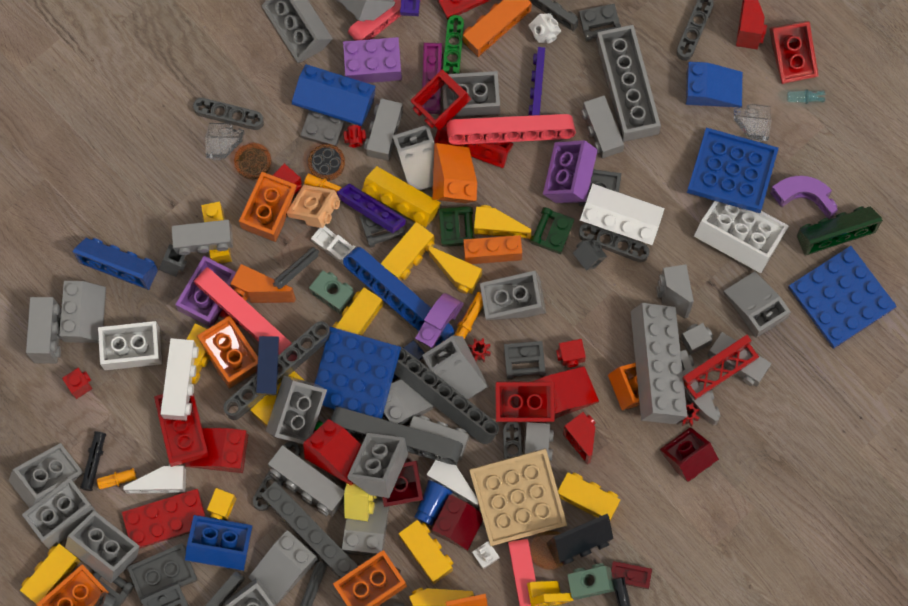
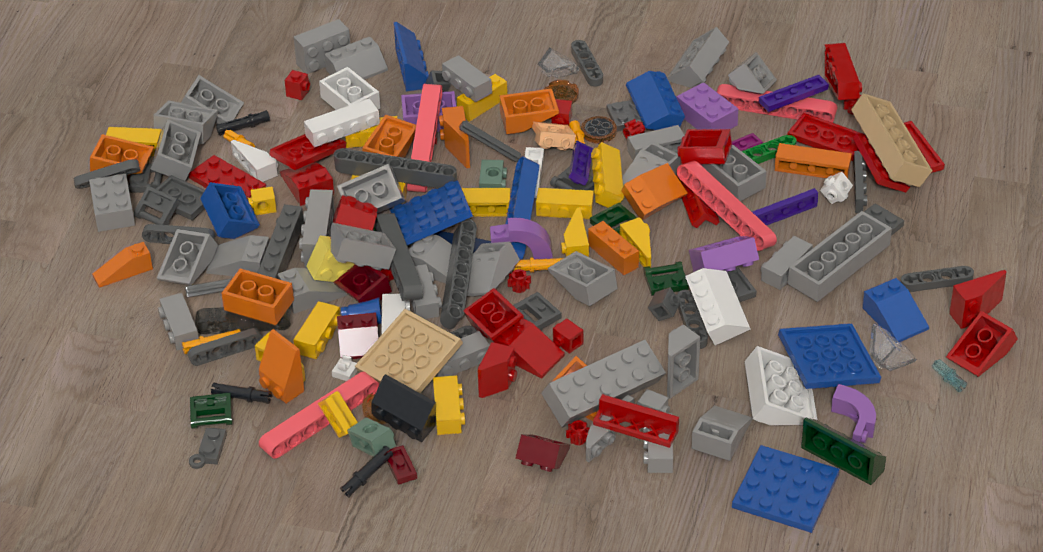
camera: 55 degrees right, 30 degrees down
dark blue tile [256,336,279,395] -> none

